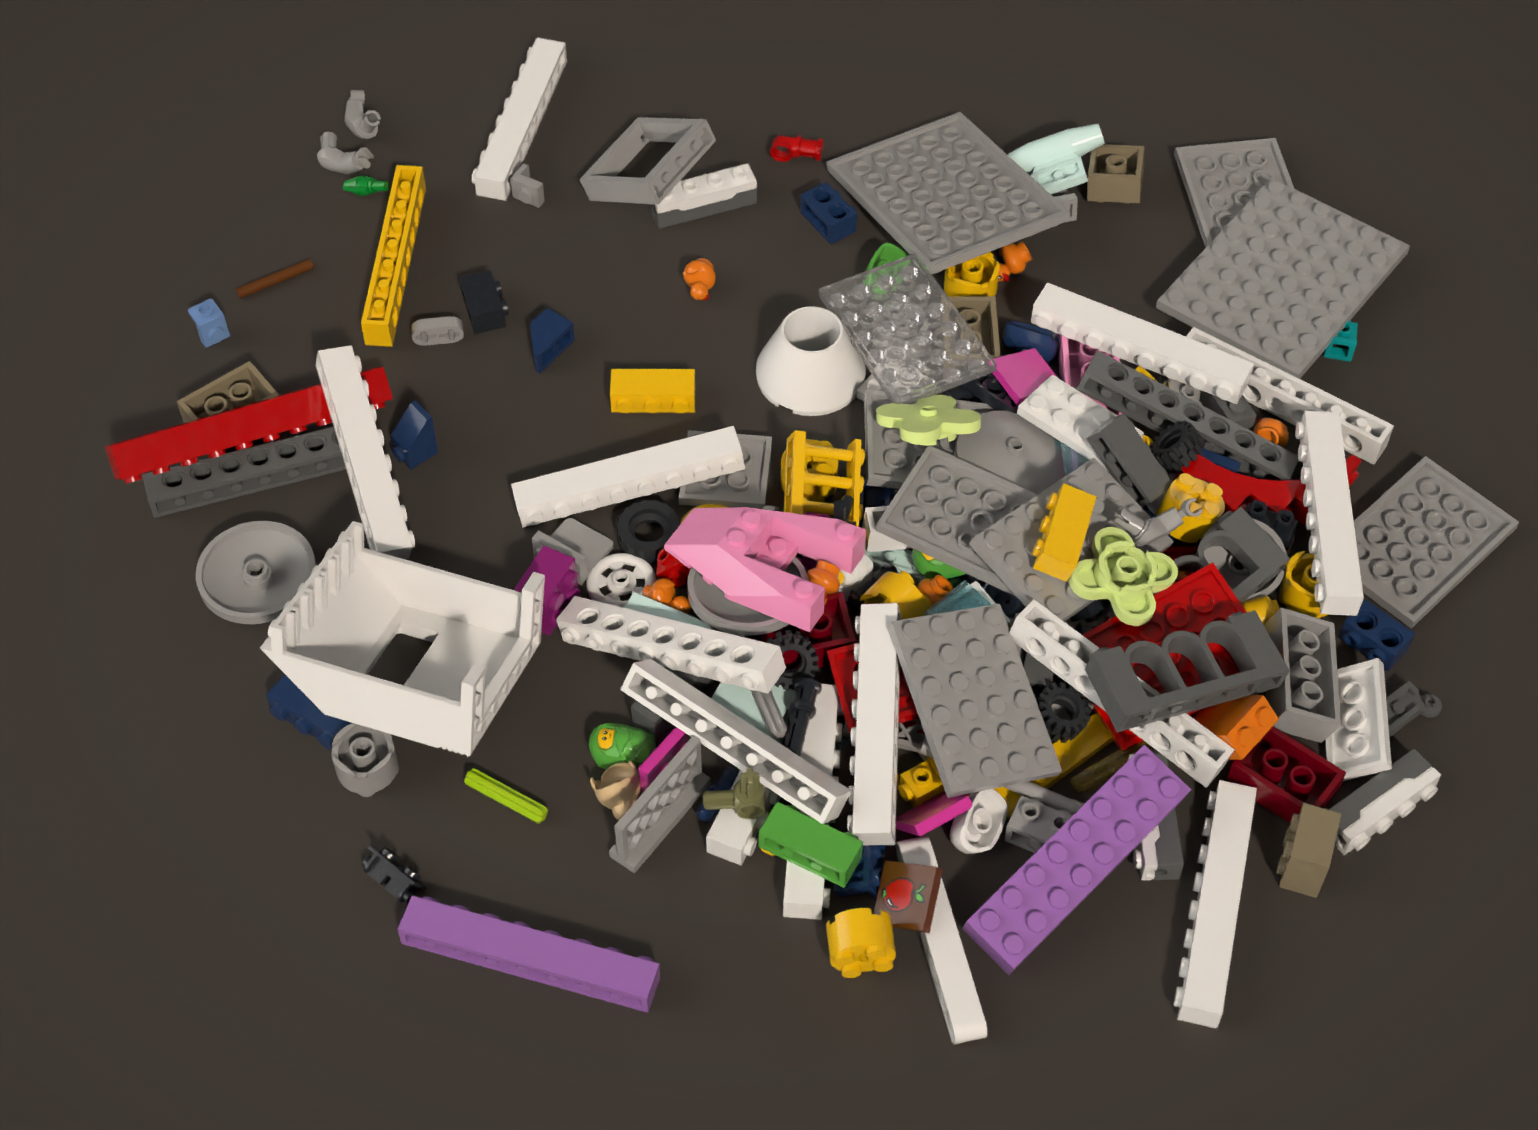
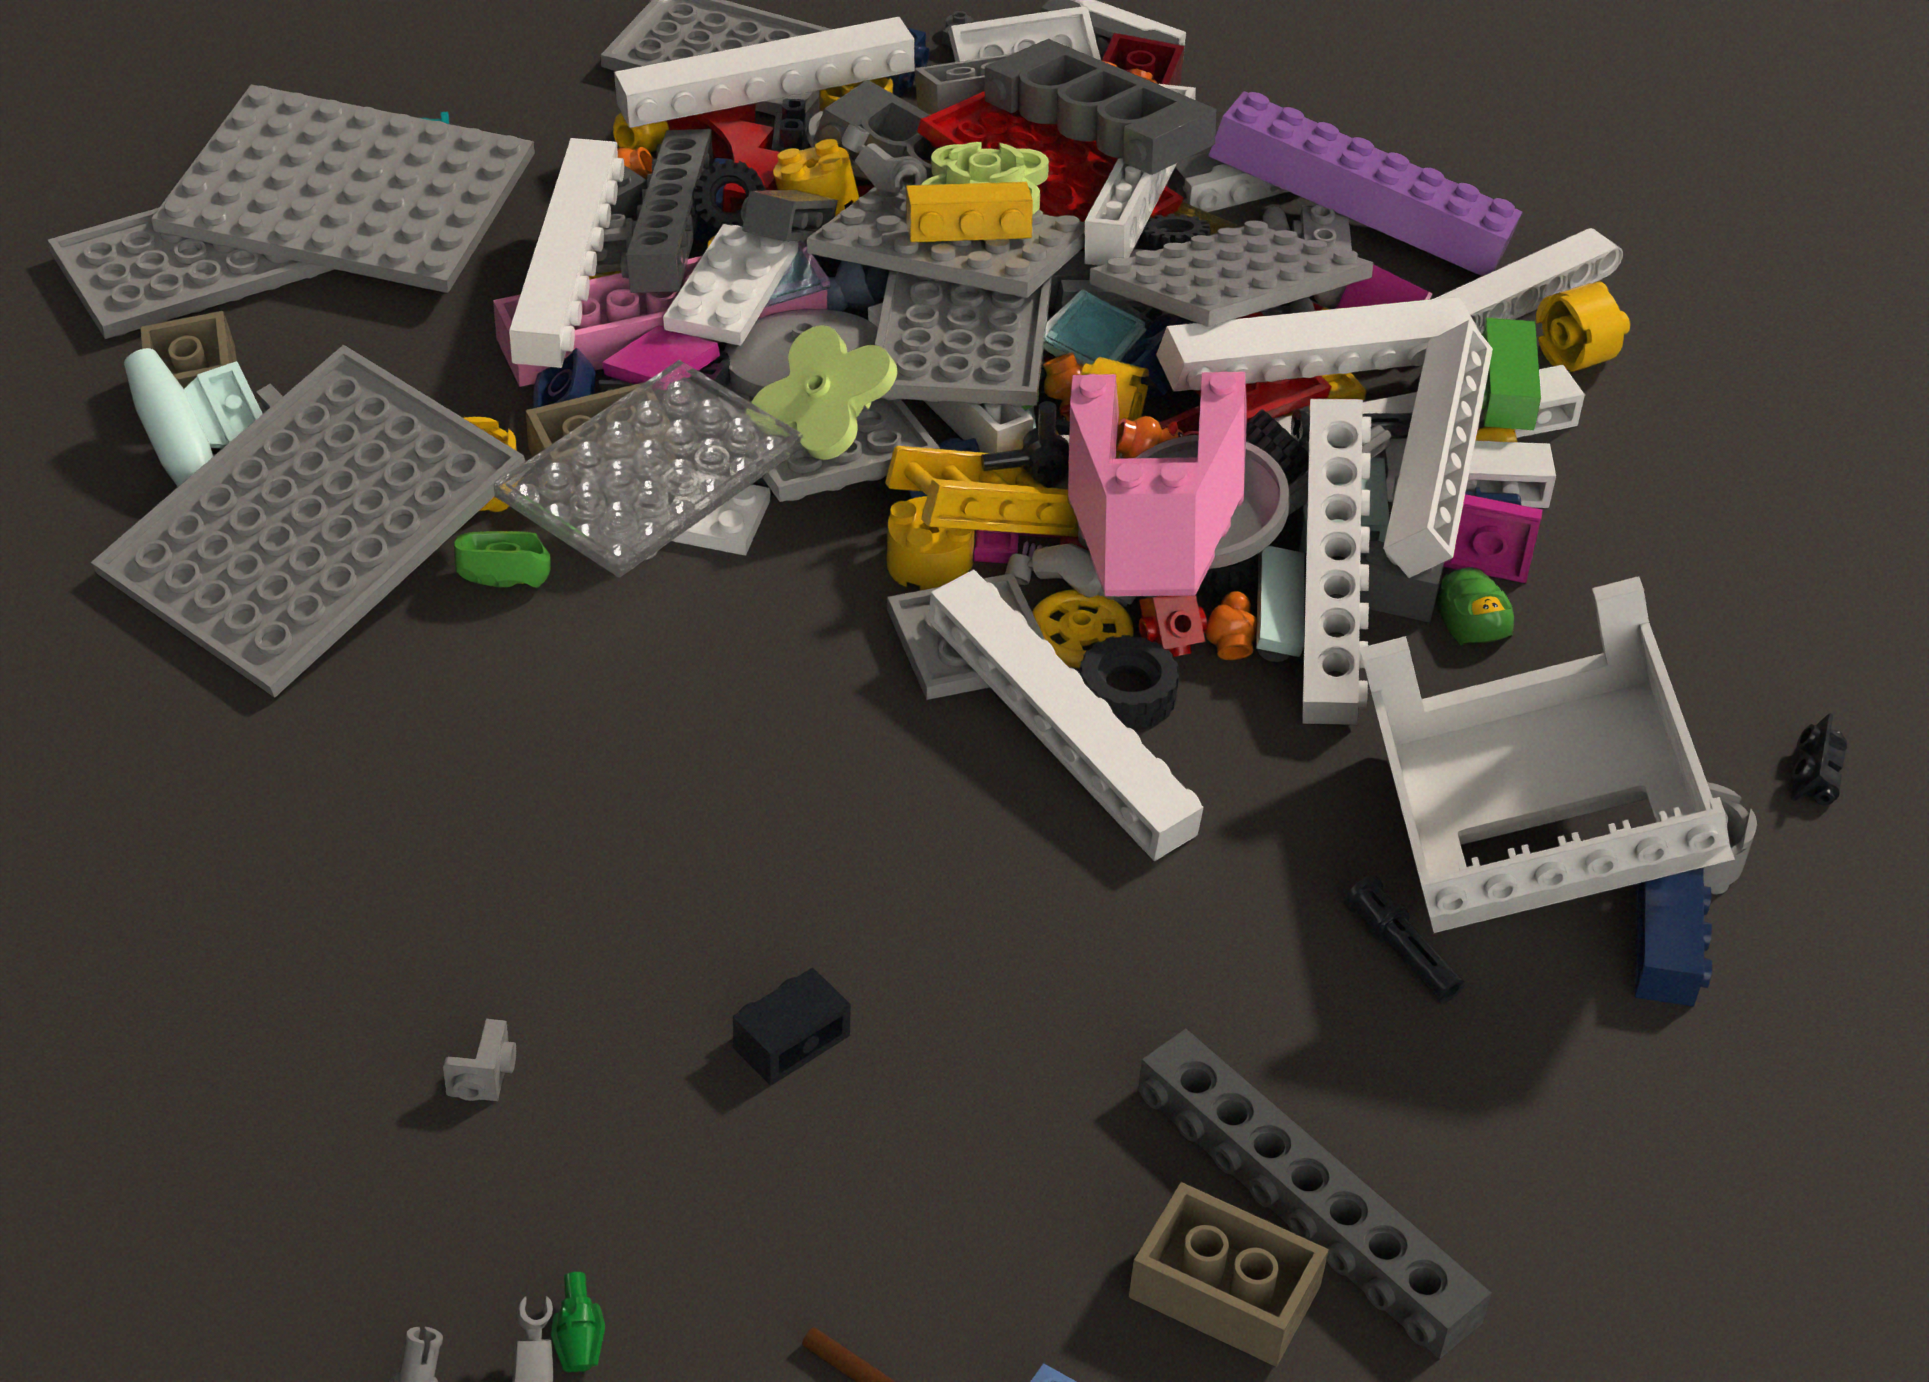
camera: 115 degrees left, 10 degrees down
red brick [105,367,393,484] -> none
light grey dish [196,521,316,624] -> none
white brick [315,345,415,560] -> none
yellow brick [361,165,426,347] -> none
dark blue slope [391,400,438,470] -> none
medium lavender brick [398,896,660,1013] -> none
light grey beam [411,316,464,346] -> none
white brick [472,38,567,201] -> none
magenta brick [514,546,580,636] -> none
dark blue slope [530,308,575,374] -> none
light grey bracket [532,518,613,585] -> none
light grey window [579,117,716,205] -> none
white plate [586,553,657,608] -> none
tan piece [590,761,640,820] -> none
light grey fence [609,736,711,874] -> none
yellow brick [610,369,695,413] -> none
white piece [650,163,757,229] -> none
orange animal [683,258,716,301] -> none
olive axle [703,768,765,819] -> none
white cone [756,307,866,416] -> none
red connector [770,135,823,162] -> none
dark blue brick [800,182,858,245] -> none
reddish brown tile [873,860,943,933] -> none
white brick [1174,780,1257,1029] -> none
white brick [1186,327,1394,465] -> none
dark tan brick [1276,803,1341,898] -> none

